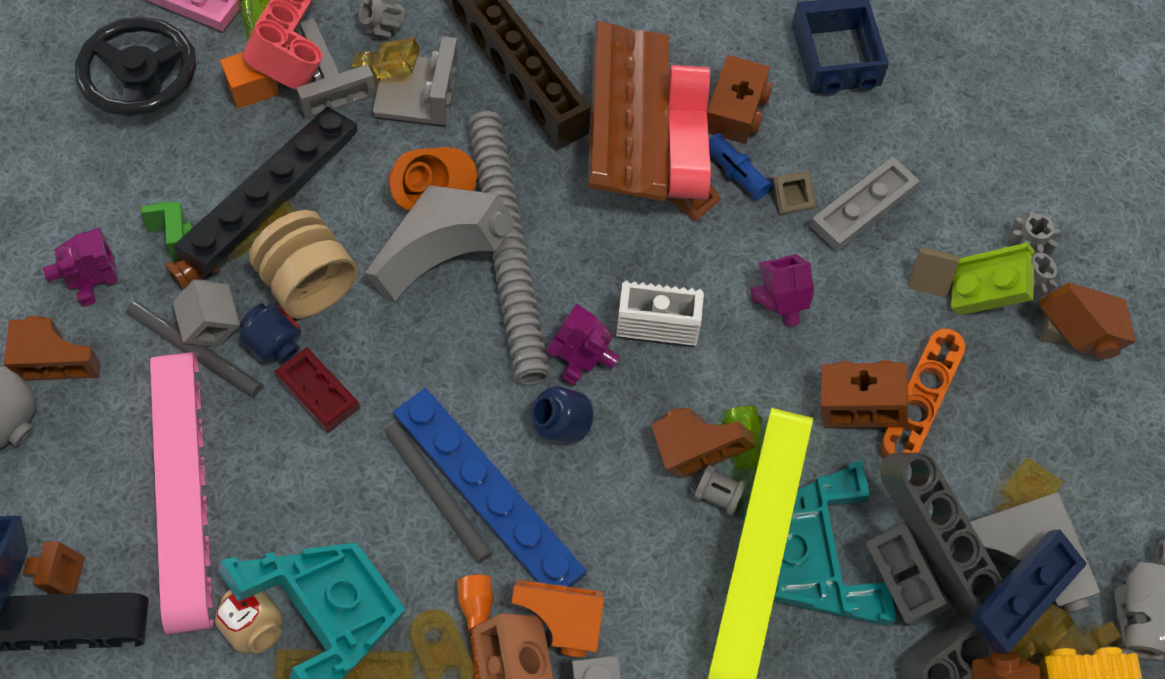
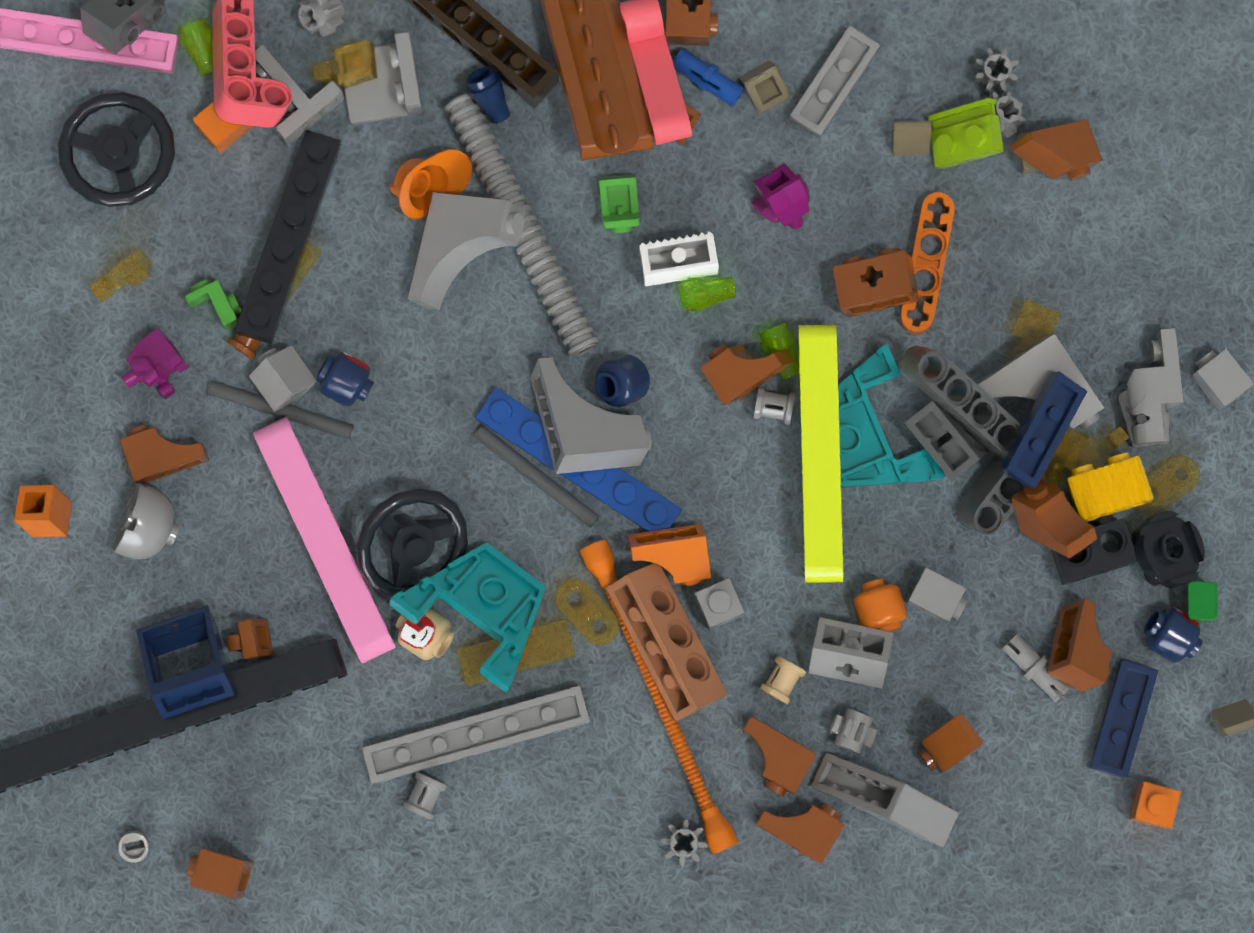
camera: 10 degrees left, 20 degrees up
tan wheel [249,210,358,319] -> none
dark red plate [274,347,360,434] -> none
magenta piece [546,304,620,385] -> none
none -> clear yellow plate [89,249,153,302]
none -> black piece [356,488,468,598]
none -> dark blue cone [466,67,511,124]
none -> light grey arch [530,357,651,474]
none -> bright green bracket [598,174,640,233]
none -> clear neon green cone [679,276,736,314]

